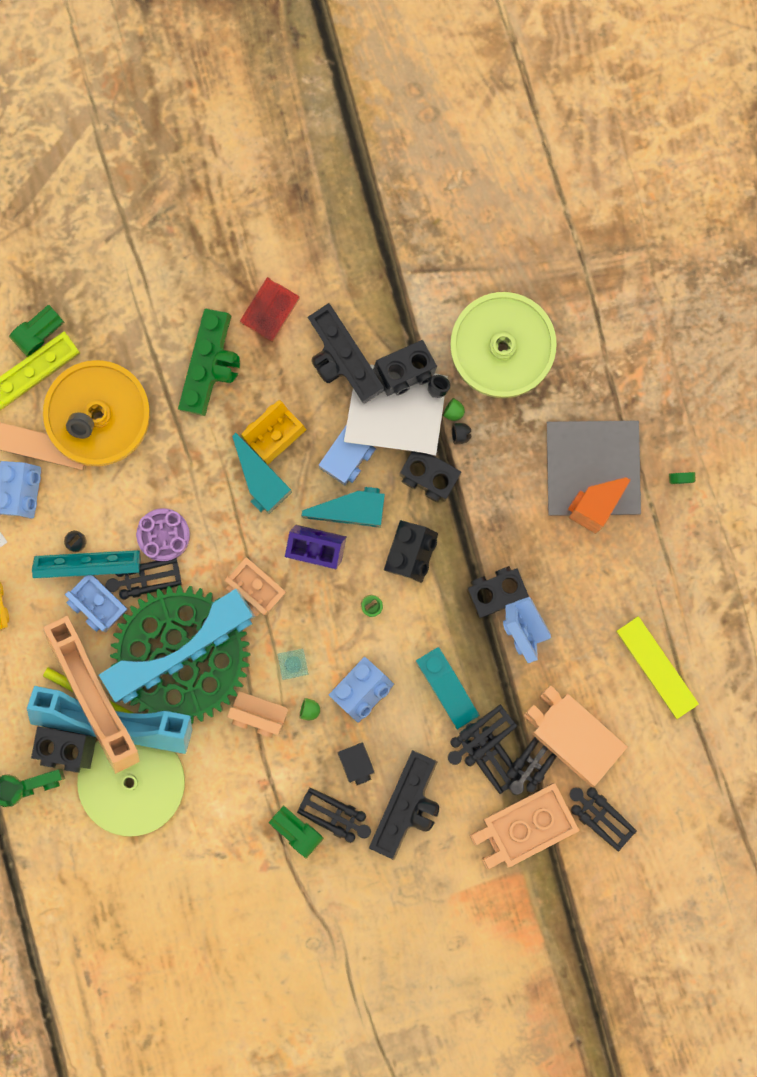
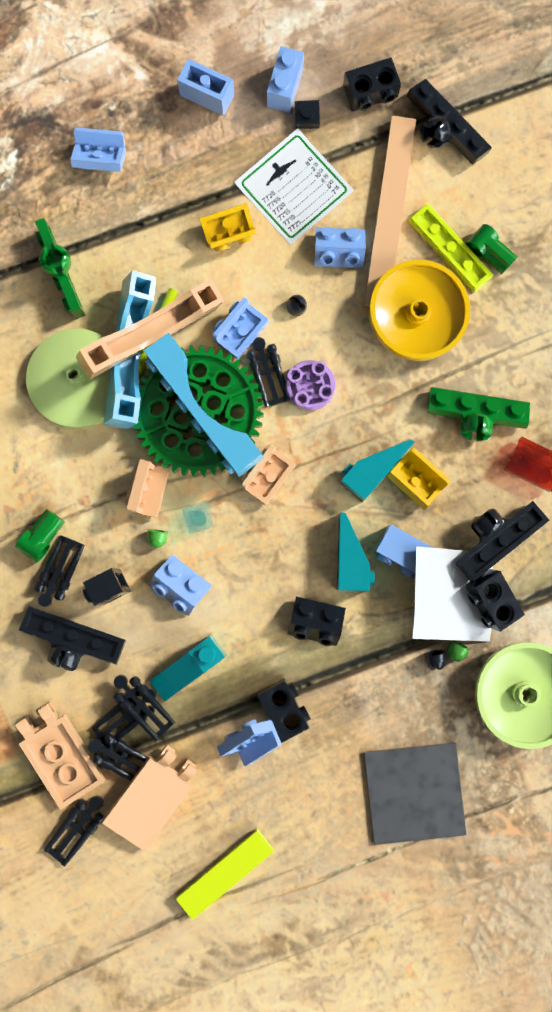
camera: 85 degrees right, 0 degrees up
black brick [31,727,96,773] -> none
teal tile [32,550,141,578] -> none
dark grey tile [66,412,94,439] -> none
dark purple brick [285,525,347,569] -> none
bright green hinge [361,595,383,617] -> none
black brick [399,451,461,503] -> none
black hinge [427,375,451,398] -> none
orange slope [568,477,630,534] -> none
green tile [669,472,696,484] -> none

